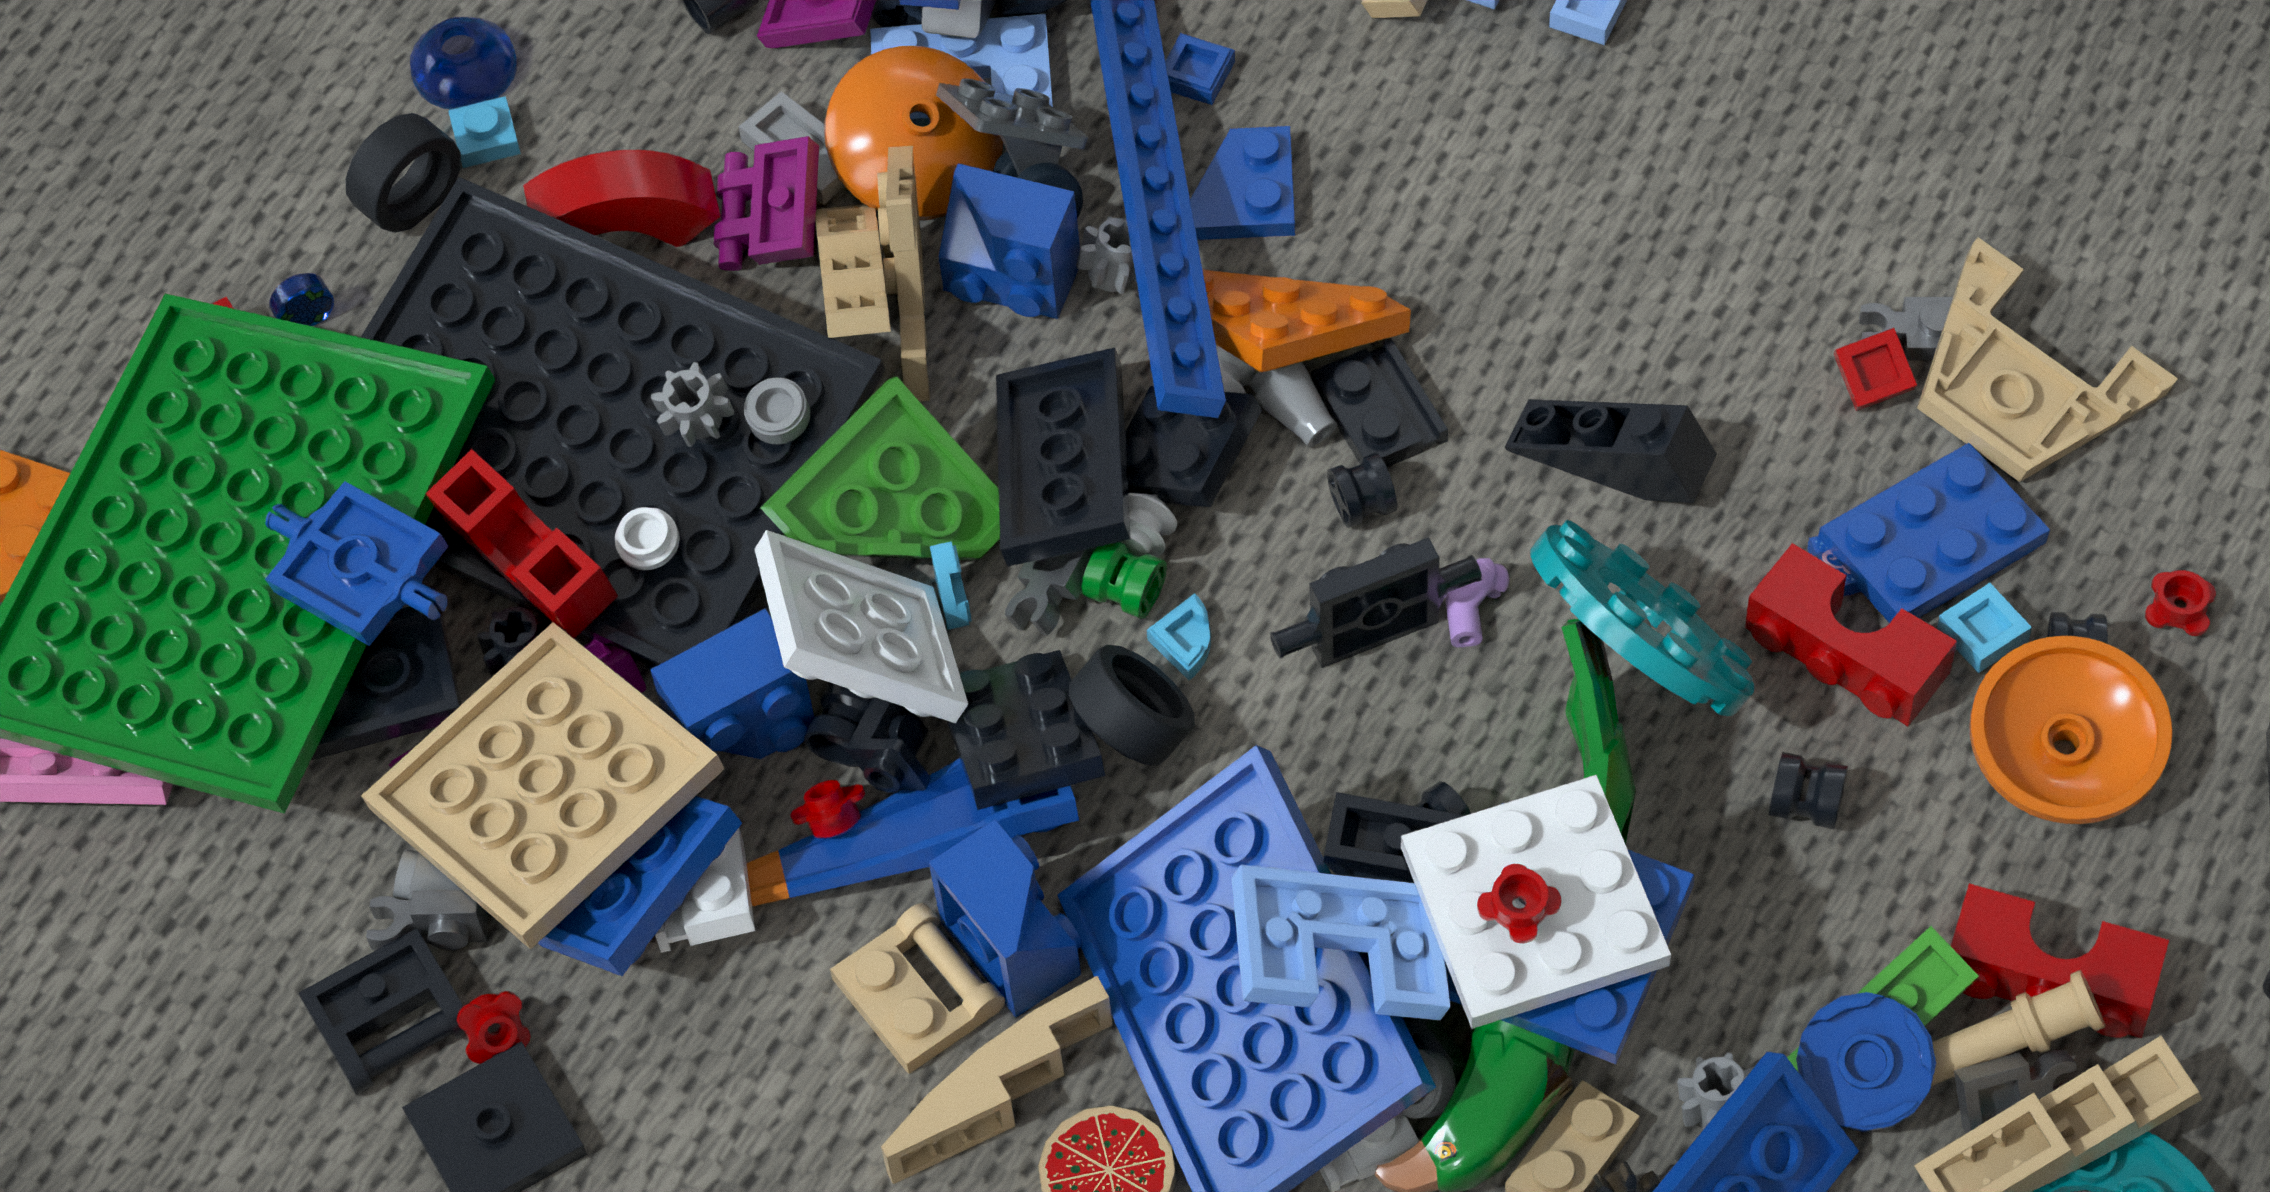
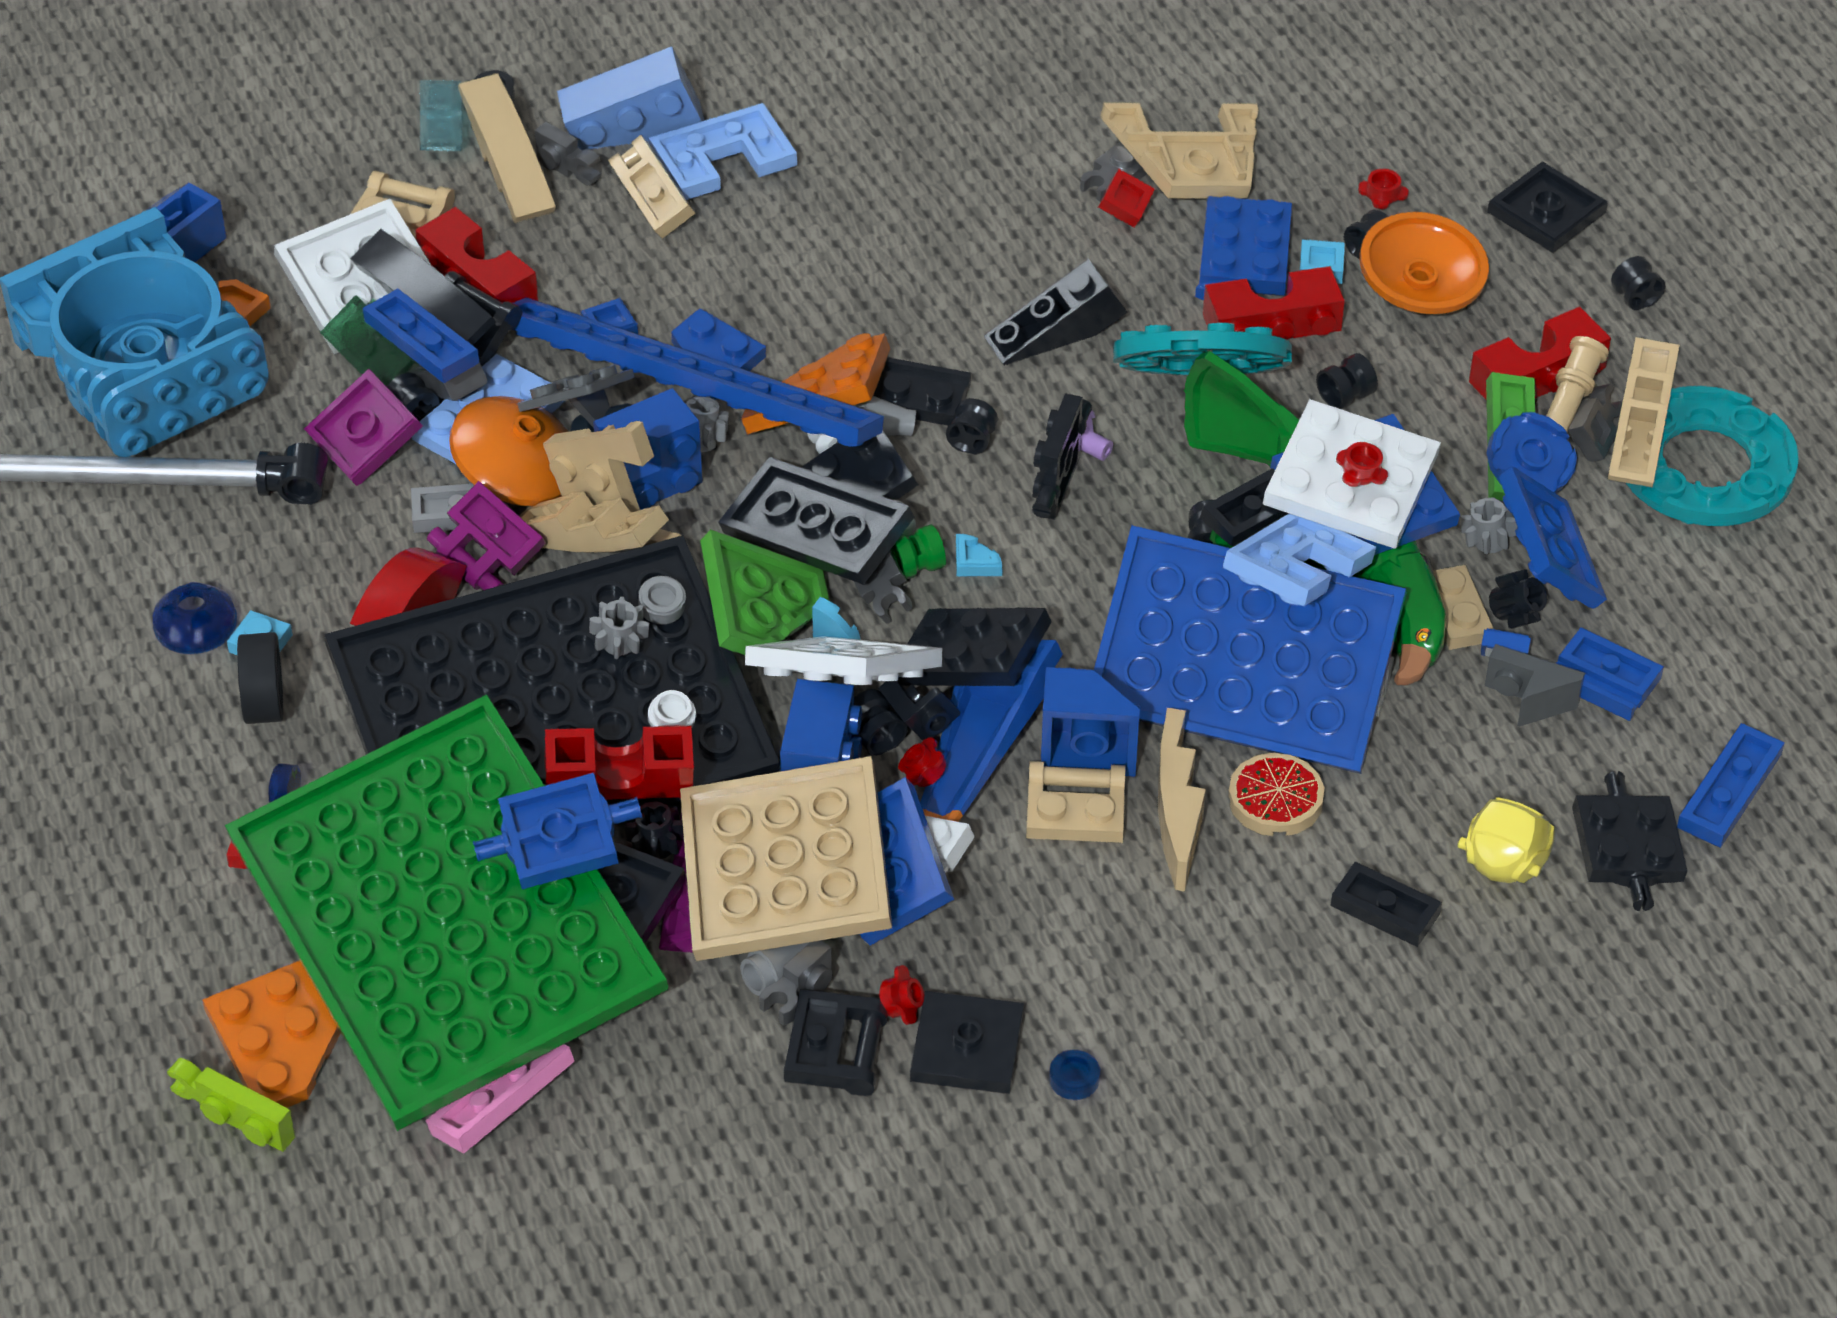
camera: 55 degrees left, 10 degrees down
black tyre [1069,644,1195,766] -> none

